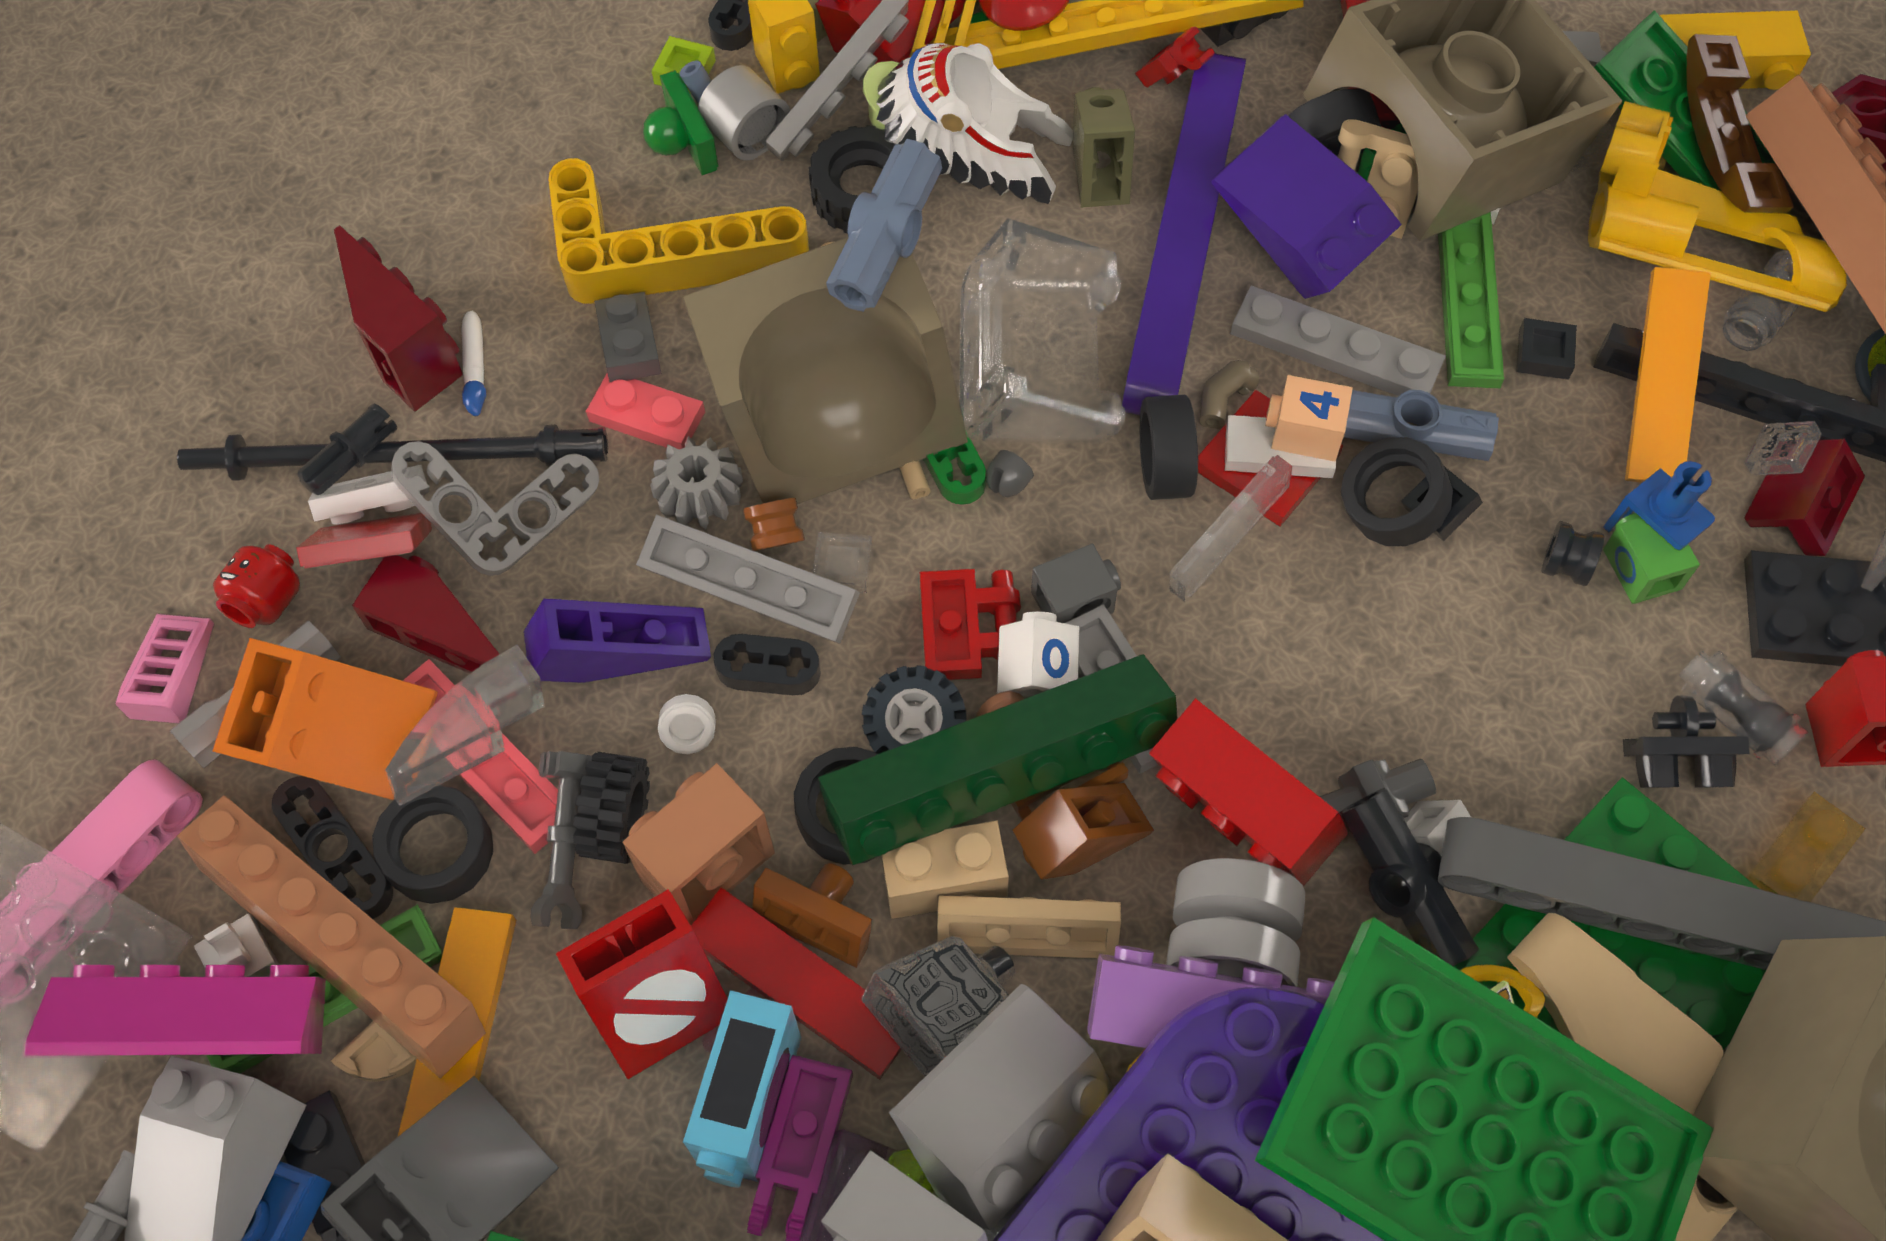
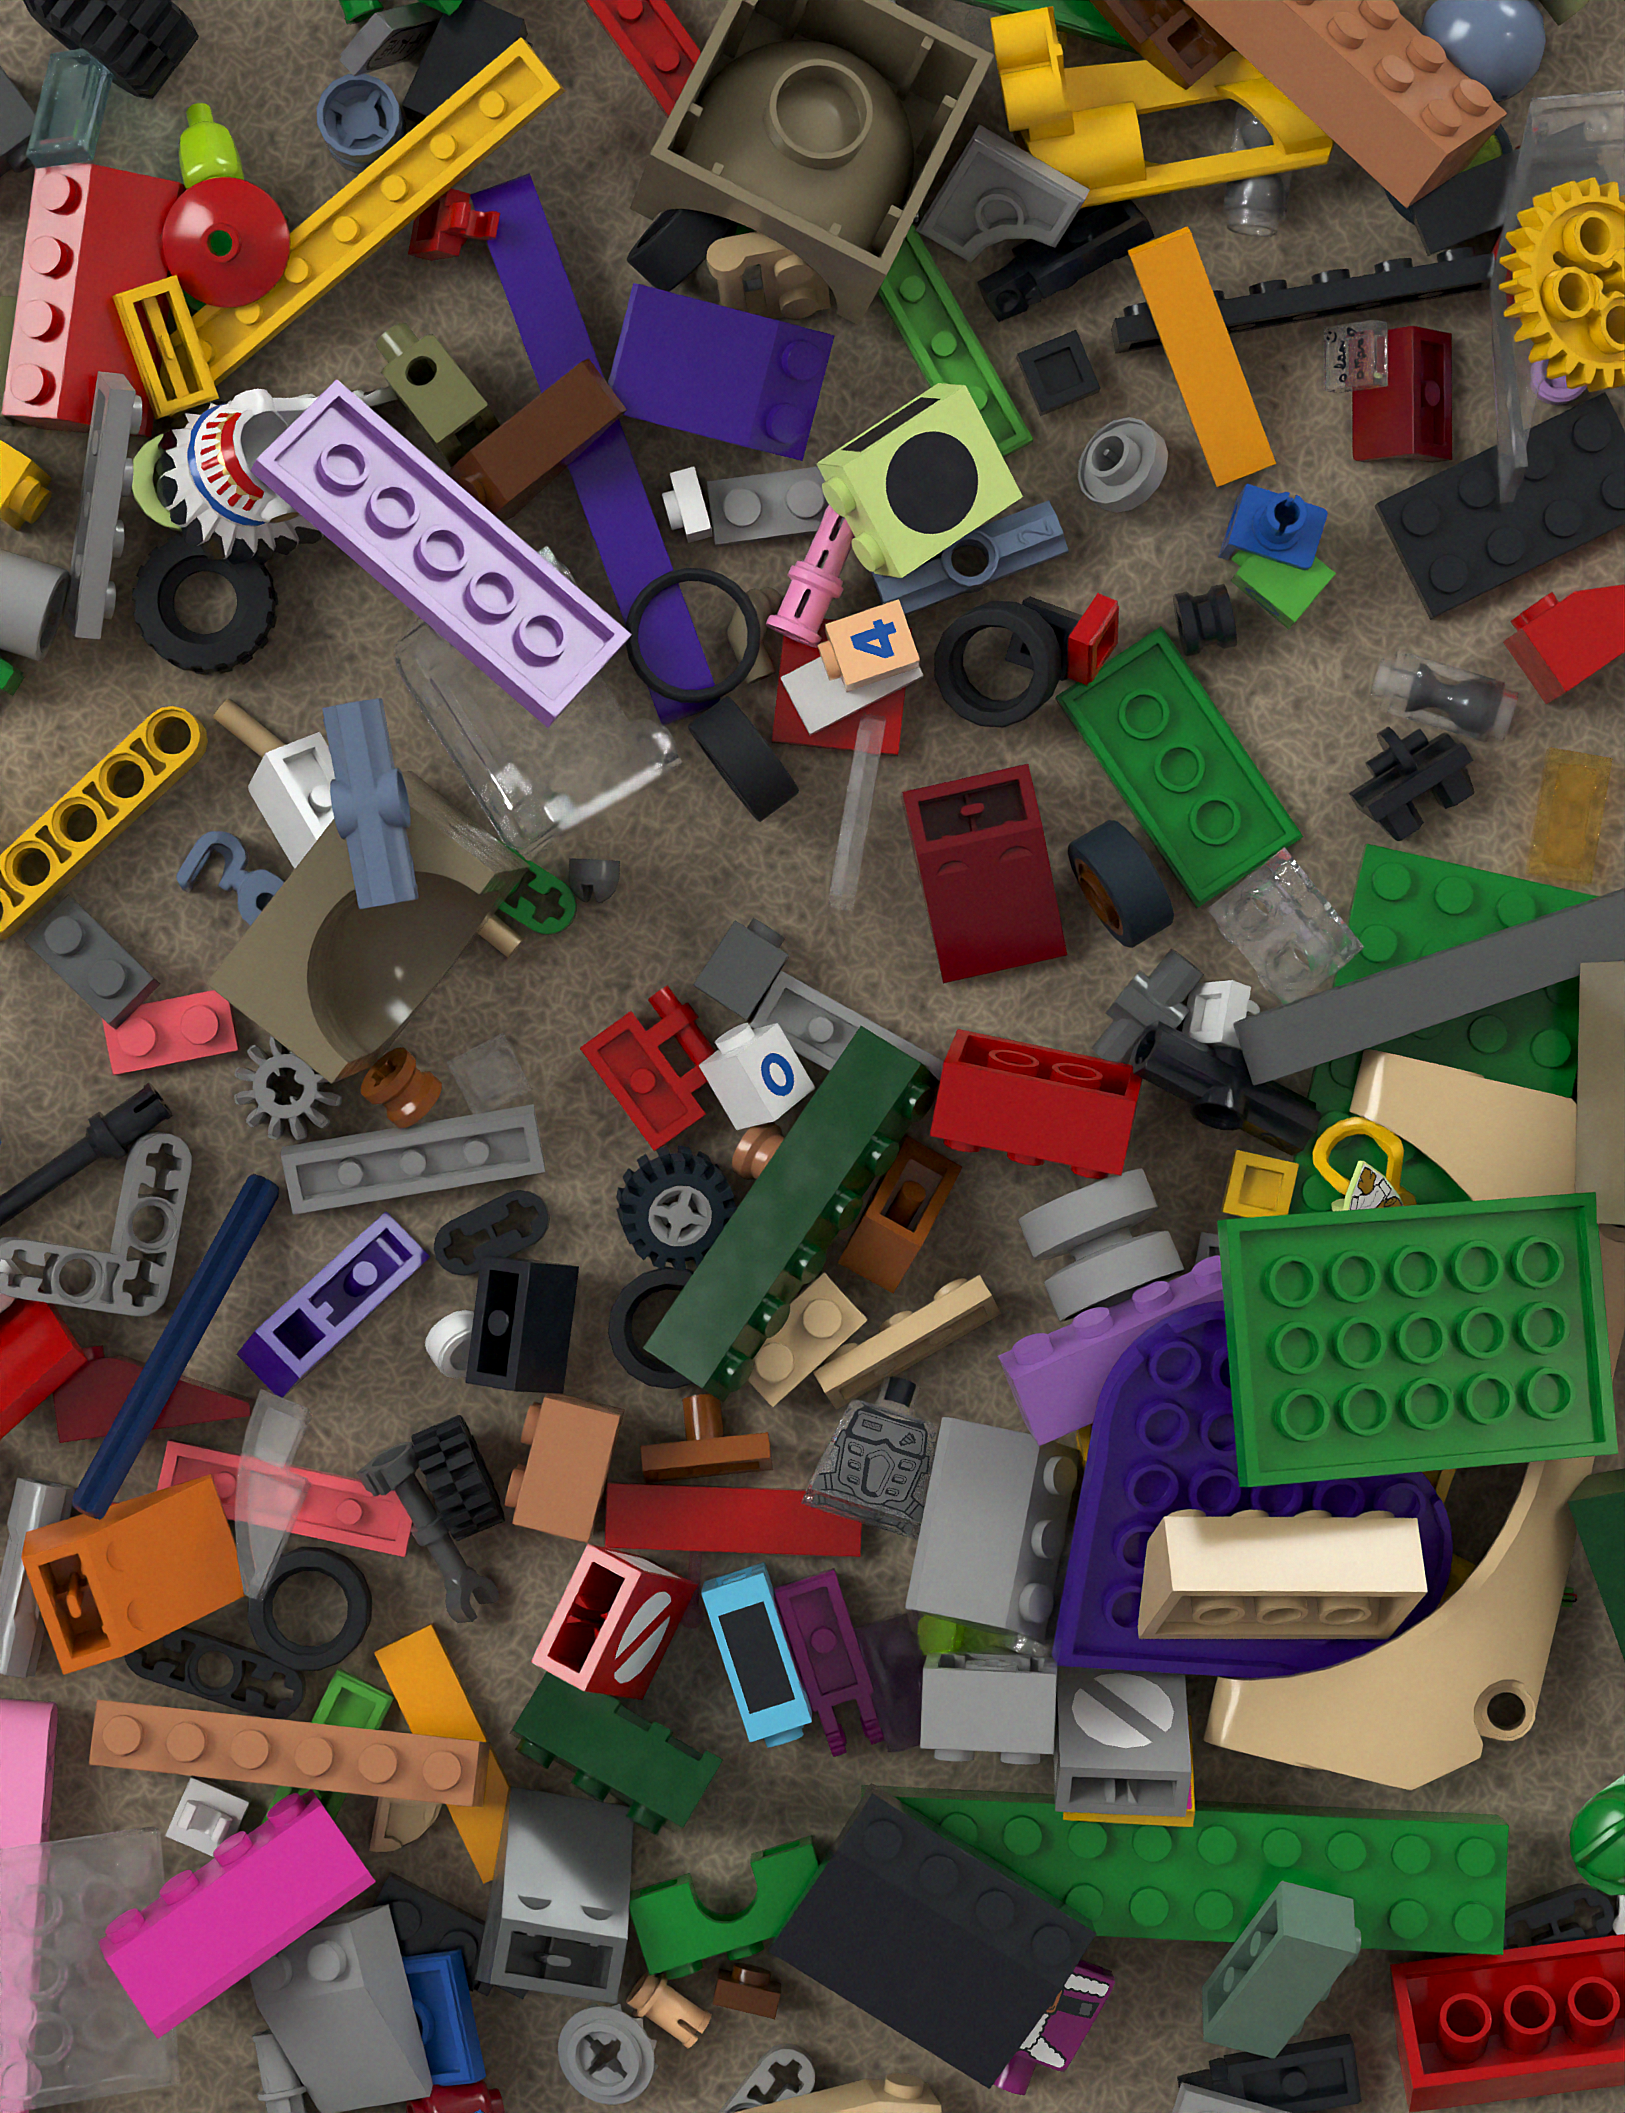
camera: 35 degrees left, 25 degrees up
none -> dark blue axle [72,1174,279,1520]
none -> plate [250,379,632,728]
none -> reddish brown slope [446,358,627,522]
none -> black brick [465,1255,579,1394]
none -> dark green wedge [509,1671,723,1836]
none -> black tyre [625,568,761,703]
none -> white plate [662,467,713,543]
none -> bright pink pin [765,505,855,648]
none -> yellowish green brick [816,383,1023,578]
none -> dark red slope [901,764,1068,984]
none -> light grey tile [916,124,1090,263]
none -> black hinge [977,199,1155,322]
none -> green tile [1055,626,1303,909]
none -> black wheel [1067,820,1174,948]
none -> red tile [1068,593,1119,686]
none -> light grey plate [1077,417,1168,513]
none -> clear brick [1207,847,1364,1005]

